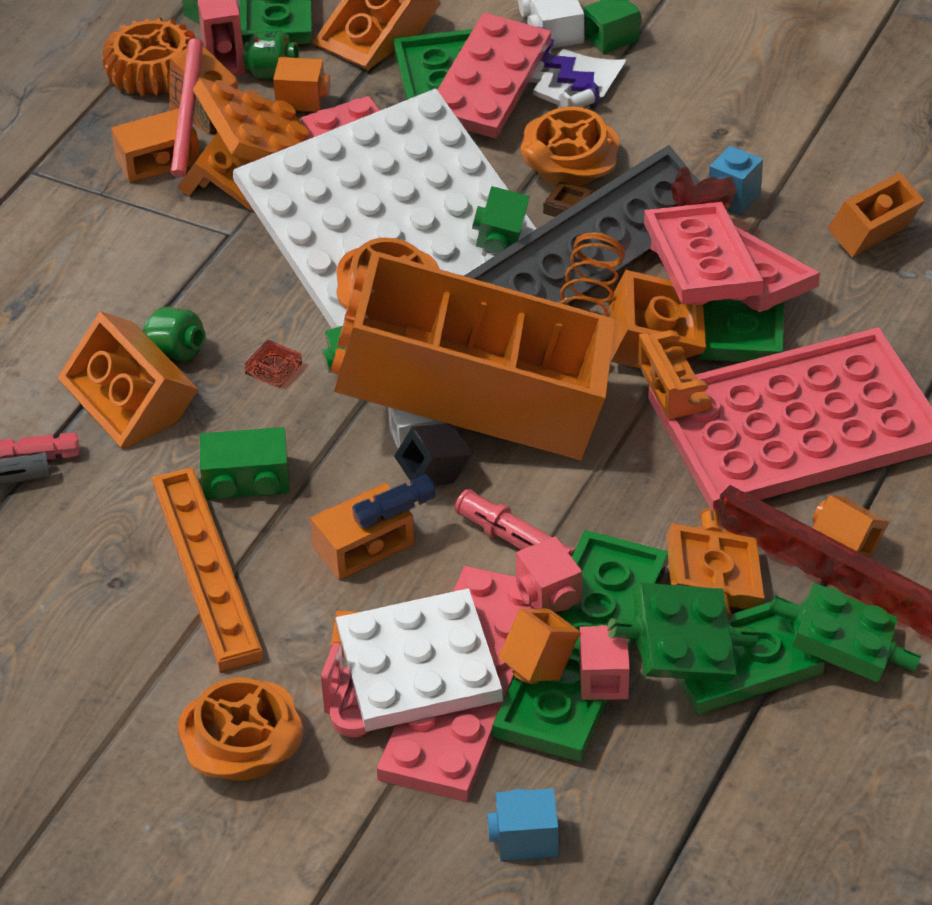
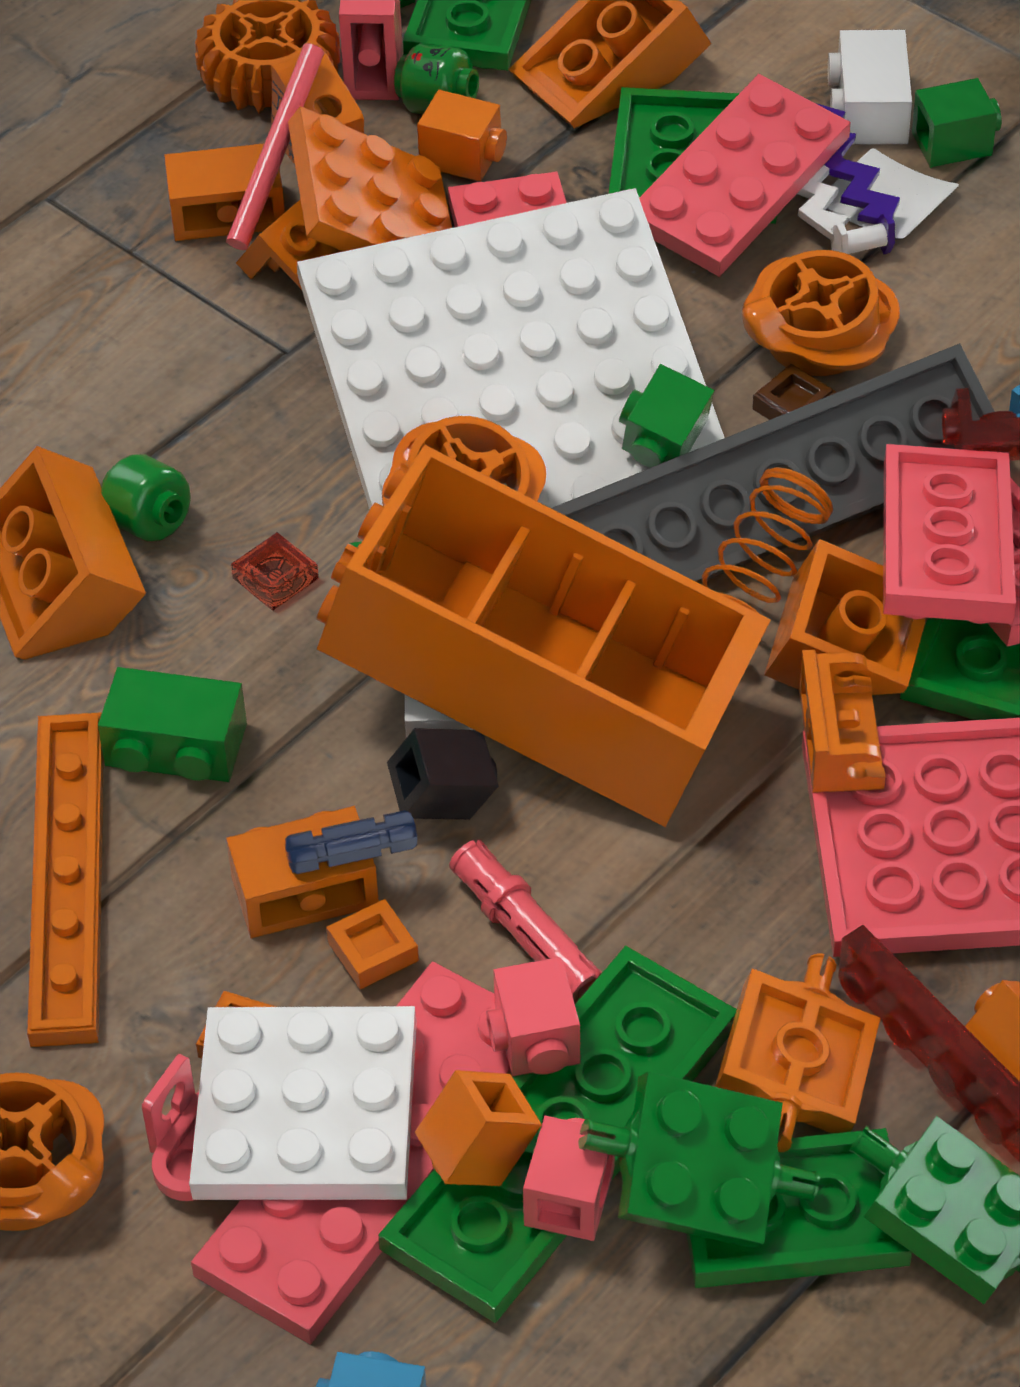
camera: 15 degrees right, 5 degrees up
none -> orange plate [326,899,419,990]

